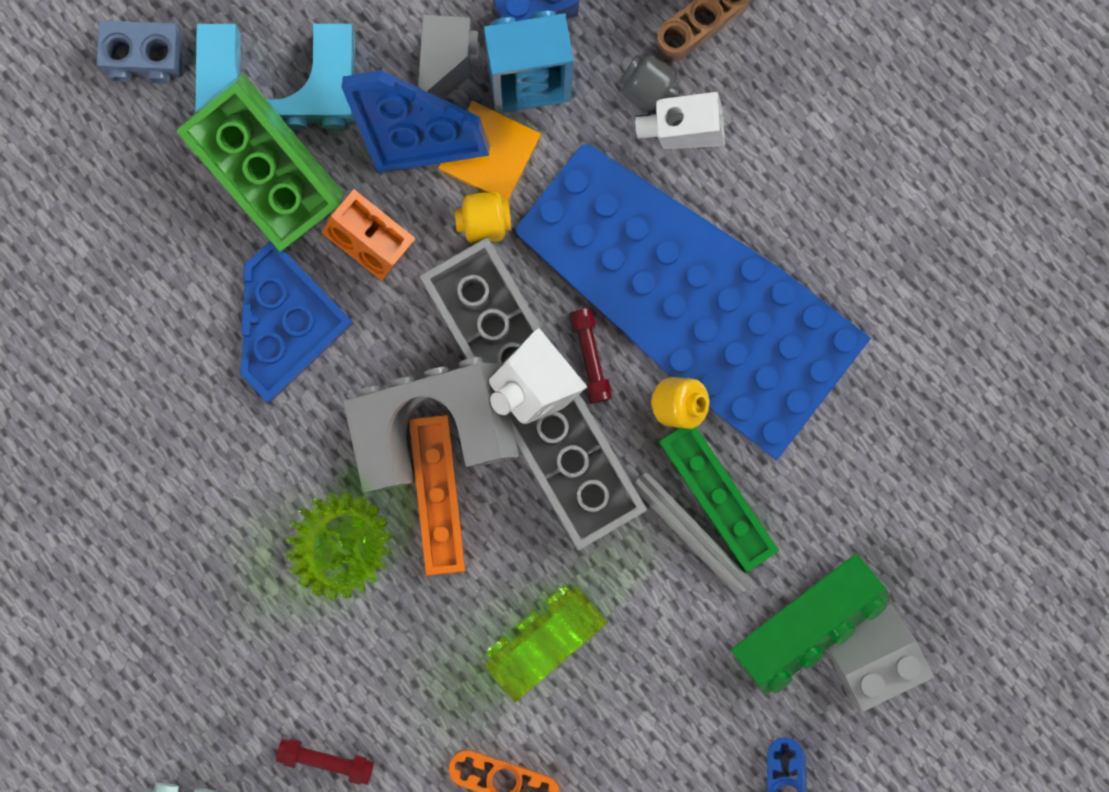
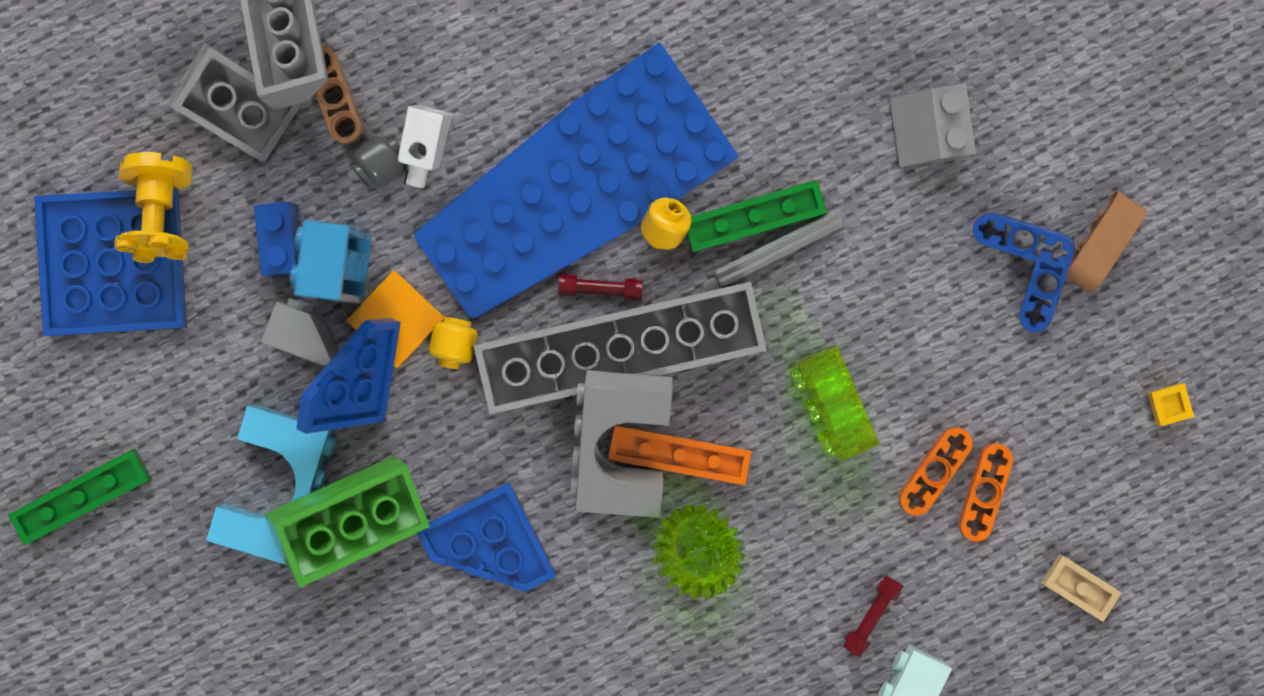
camera: 70 degrees left, 5 degrees up
sand blue brick [97,21,183,84] -> none
orange brick [321,189,416,281] -> none
white torso [489,328,587,424] -> none
green brick [731,554,890,696] -> none

